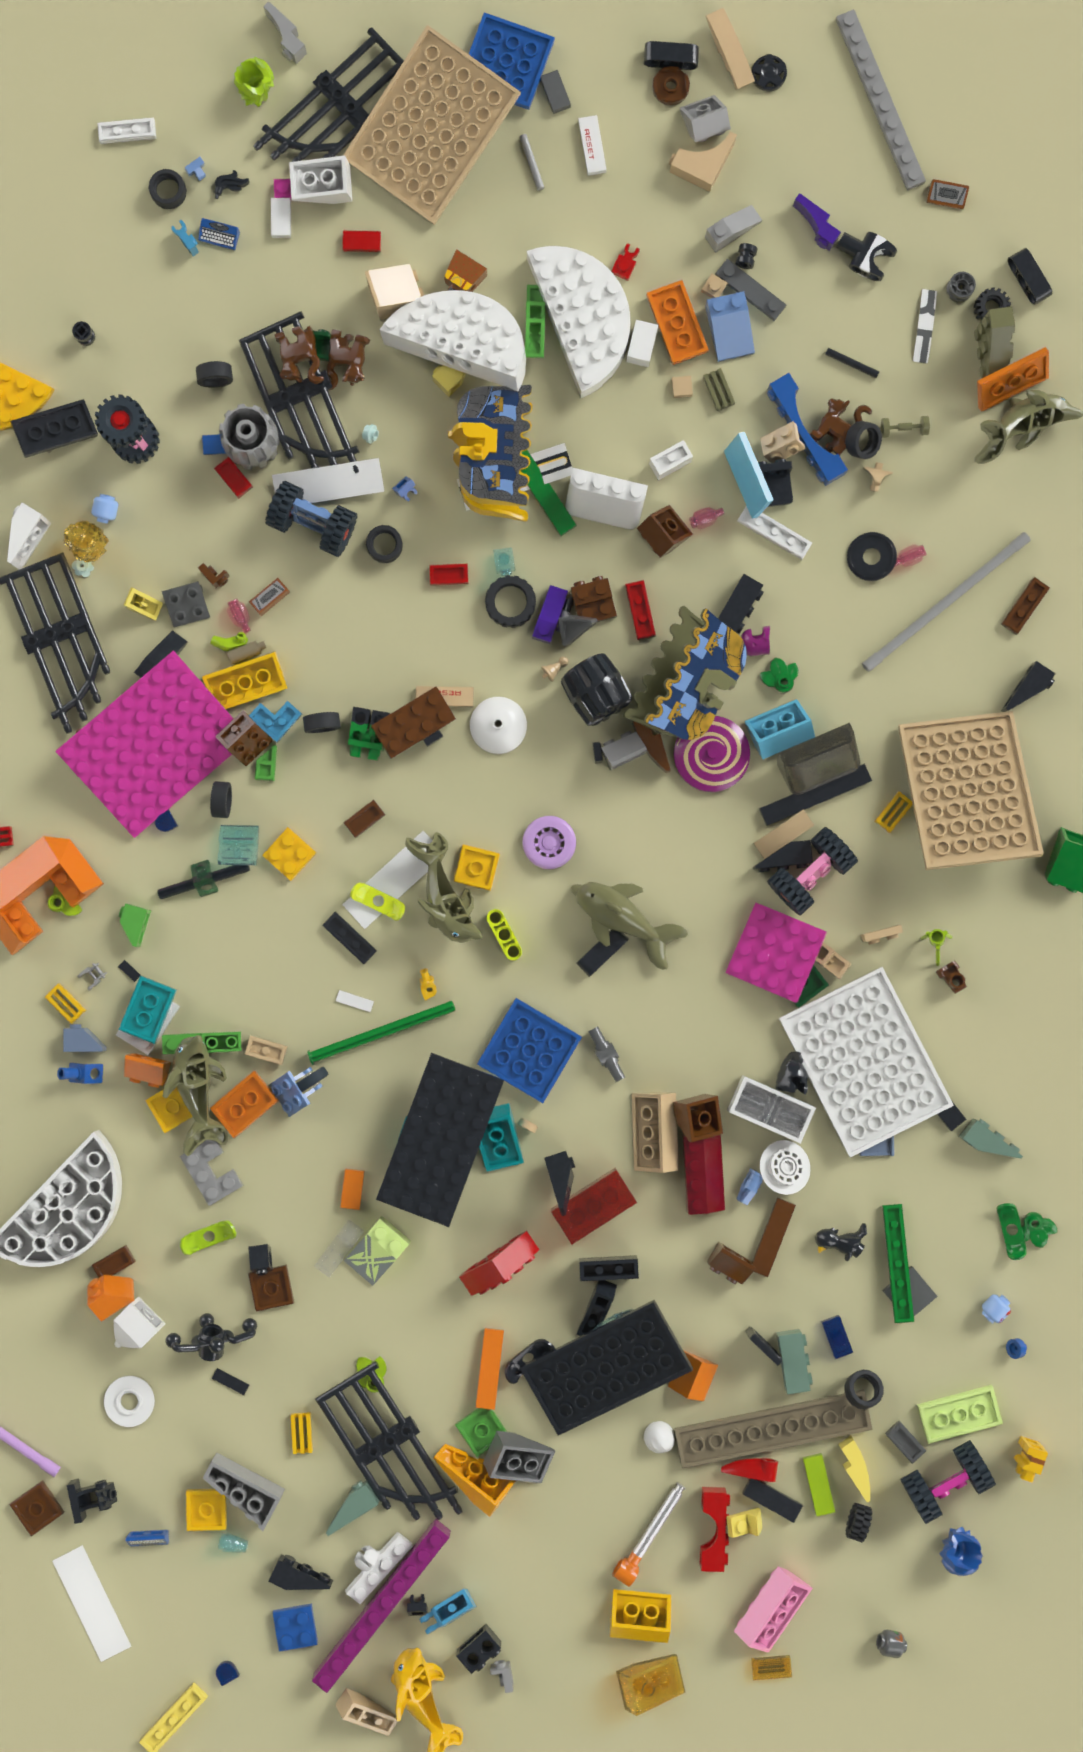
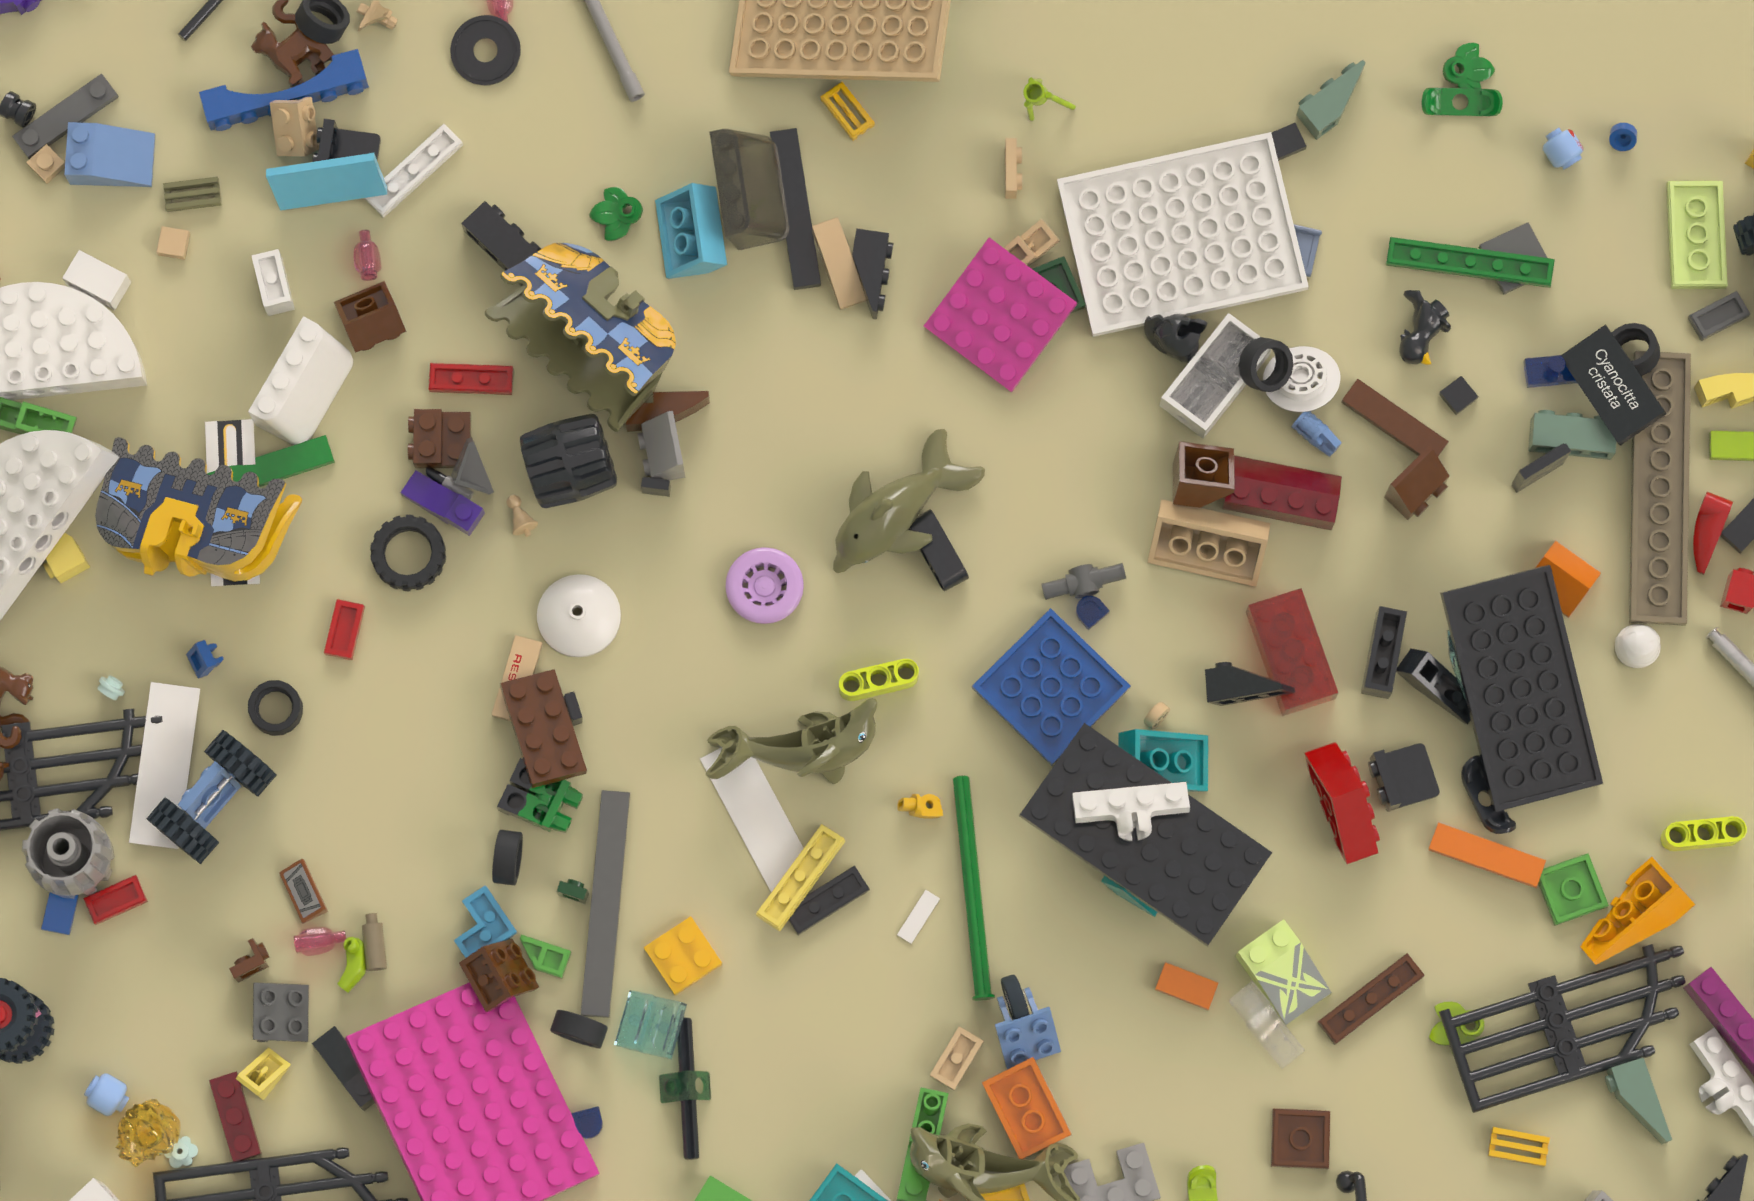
camera: 75 degrees left, 10 degrees down
yellow slope [202,651,288,709] -> none
black brick [248,1244,273,1276] -> none
reddish brown tile [344,799,385,838] -> none
neon yellow piece [350,882,405,921] -> none
yellow tile [454,844,500,891] -> none
dark grey slope [483,1431,555,1483] -> none
clear light blue bracket [493,547,515,576] -> none
orange plate [646,280,709,365] -> none
magenta dish [673,716,750,792] -> none
magenta helmet [741,626,770,656] -> none
black plate [767,827,858,916] -> none
reddish brown plate [936,960,967,994] -> none
none -> dark red plate [209,1071,262,1162]
none -> dark green plate [557,879,589,904]
none -> dark grey tile [581,790,630,1018]
none -> light yellow tile [756,824,845,931]
none -> white plate [1072,782,1190,841]
none -> clear blue tile [1076,596,1110,630]
none -> black tyre [1238,337,1294,392]
none -> reddish brown tile [1317,953,1425,1045]
none -> black bracket [1368,743,1440,812]
none -> black tile [1439,376,1479,415]
none -> black tile [1560,324,1667,446]
none -> neon yellow beam [1660,816,1747,851]

